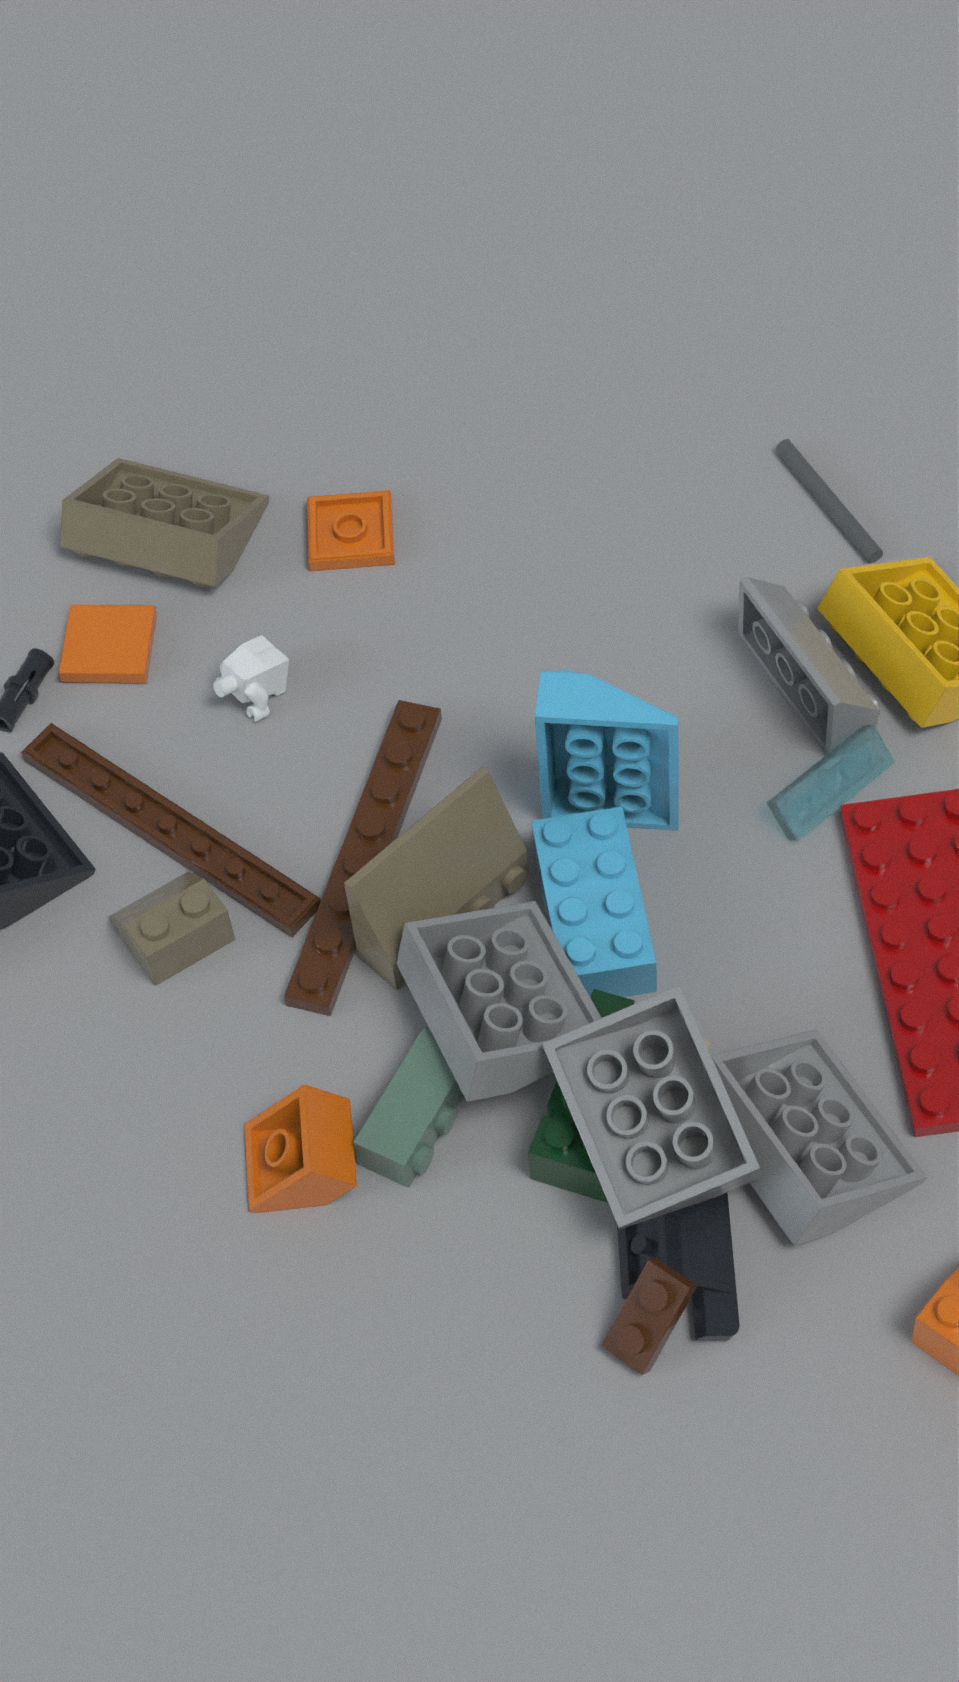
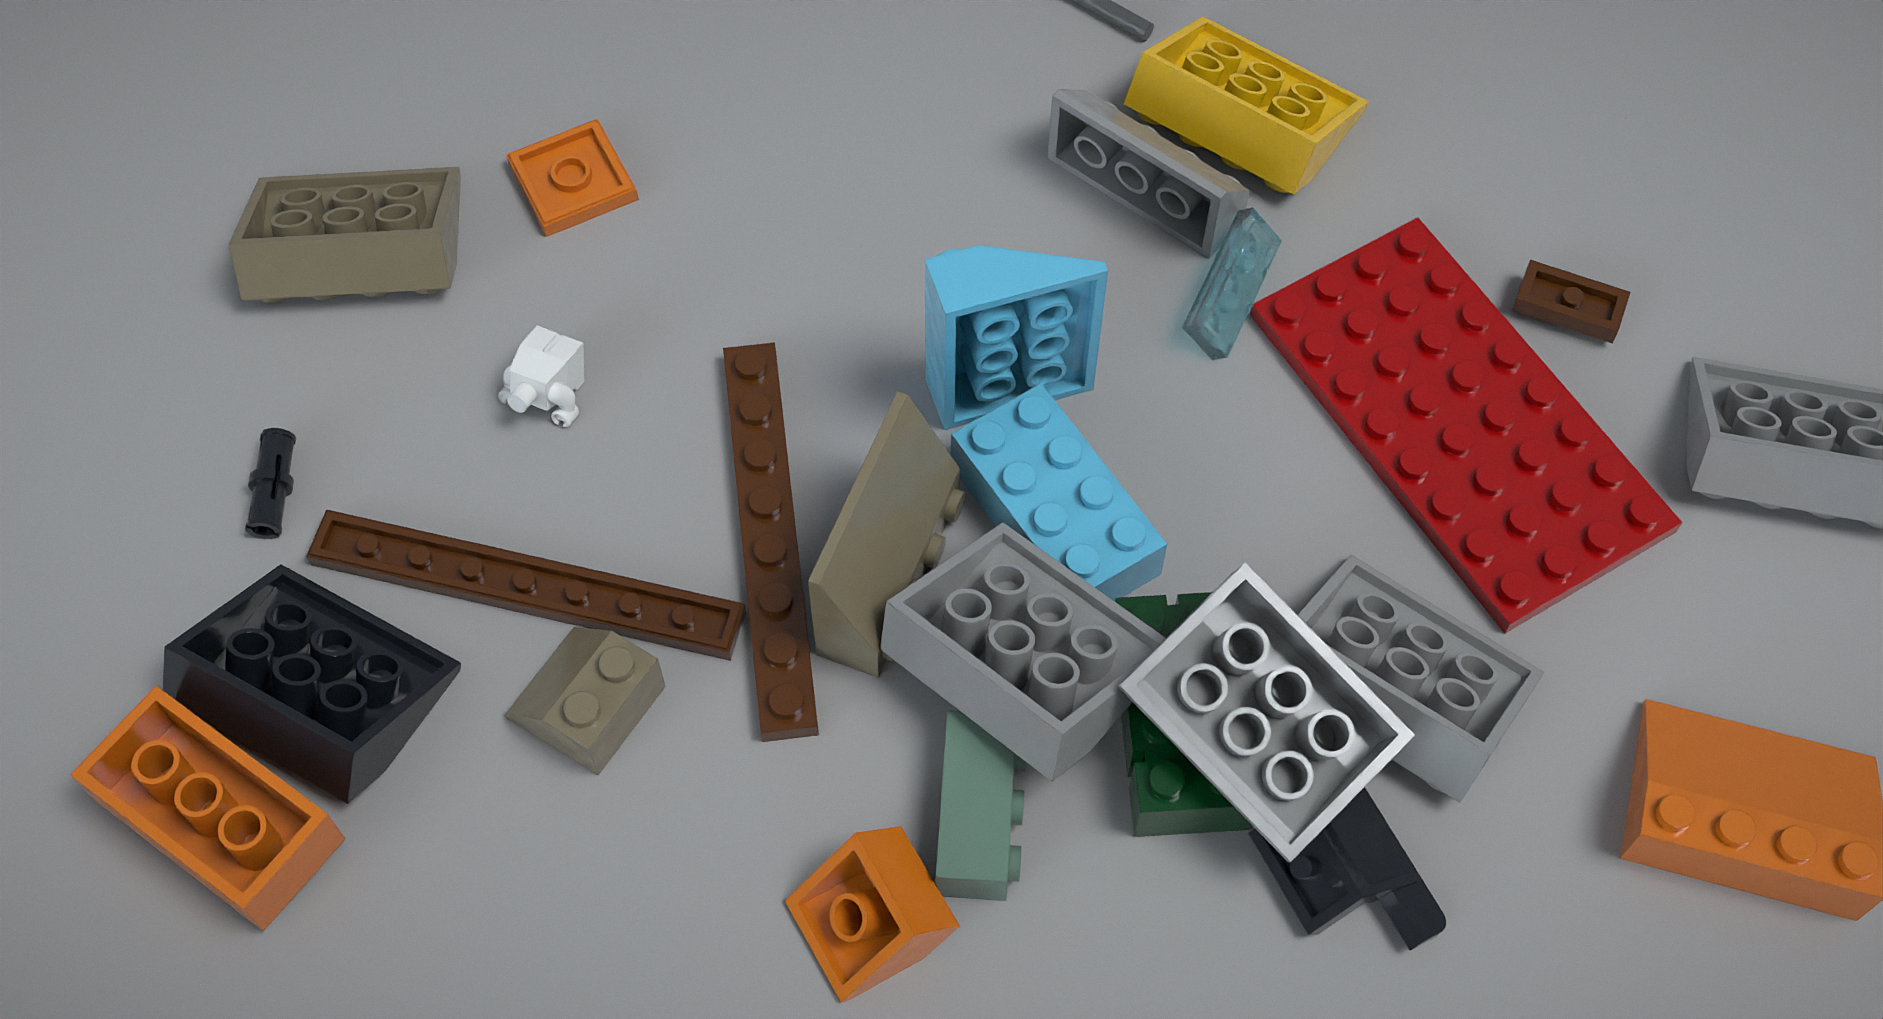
camera: 30 degrees left, 5 degrees up
orange tile [59,604,157,683] -> none
reddish brown plate [601,1258,697,1375] -> none

